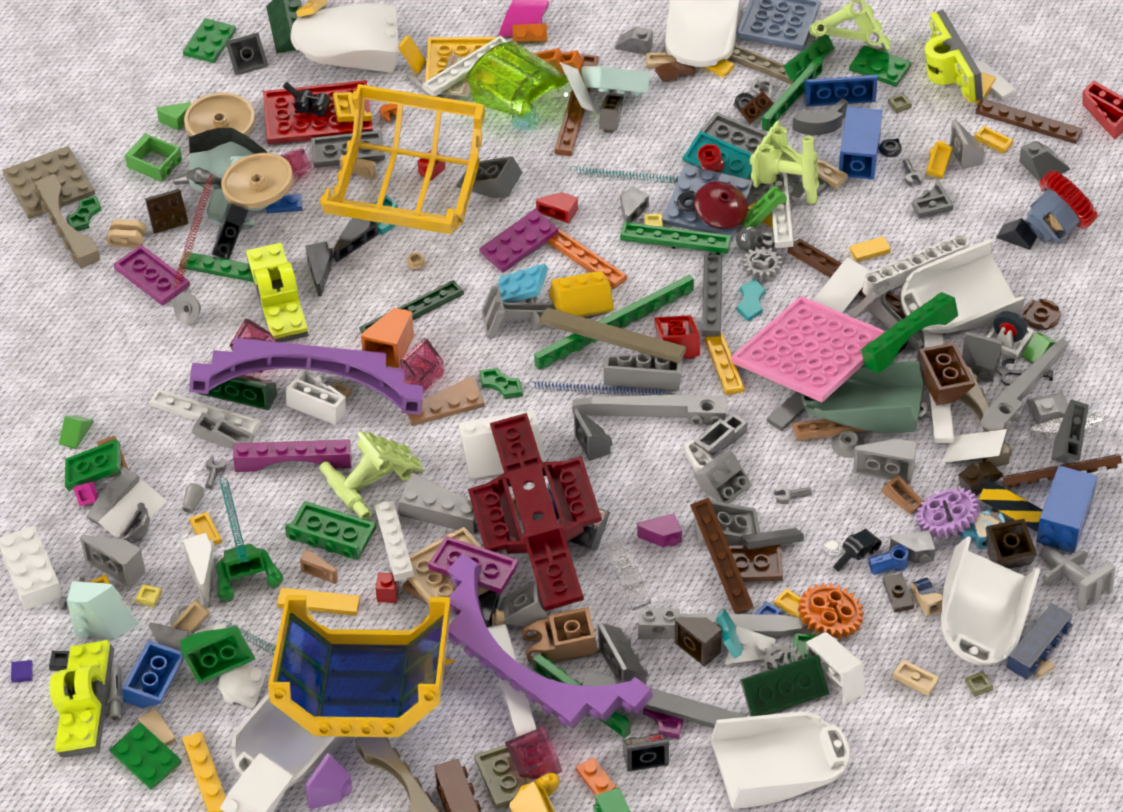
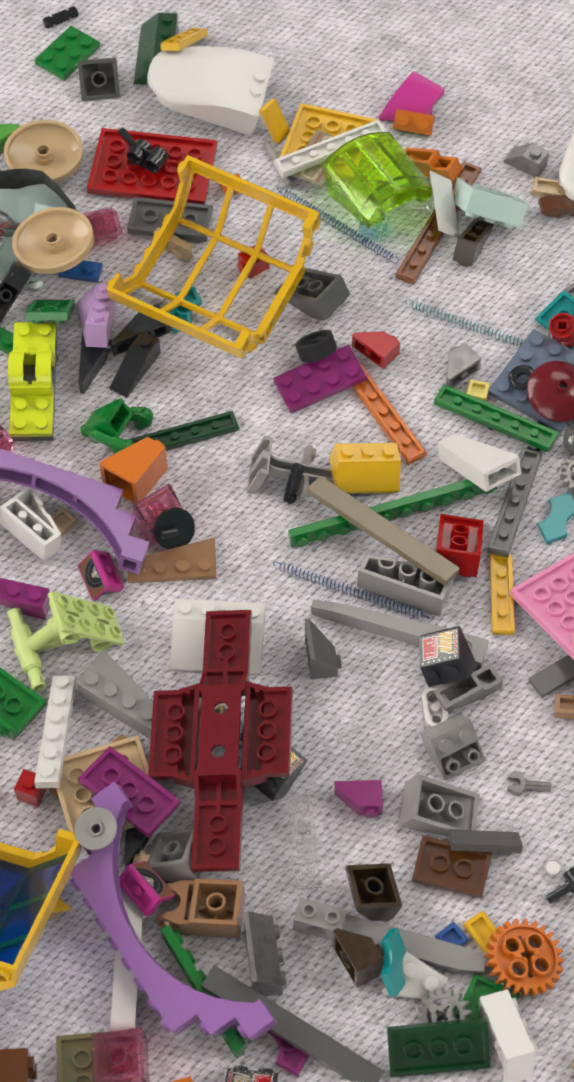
camera: 15 degrees right, 10 degrees up
yellow wing [333,92,372,122] -> none
tan plate [407,253,426,270] -> none
green tile [479,368,523,399] -> none
medium azure plate [497,263,548,303] -> none
reddish brown plate [690,497,754,614] -> none
none -> green plate [25,299,75,324]
none -> black axle [42,6,79,29]
none -> light grey piece [75,807,117,850]
none -> lavender wedge [76,283,117,347]
none -> dark pink panel [78,550,124,601]
none -> green torso [80,398,153,453]
none -> black slope [109,331,161,398]
none -> dark pink panel [119,861,175,917]
none -> black shield [153,507,195,550]
none -> piece [277,187,399,263]
none -> black axle [283,463,304,504]
none -> black tyre [295,330,337,362]
none -> dark brown slope [345,863,402,921]
none -> slope [419,626,477,687]
none -> white slope [438,434,521,492]

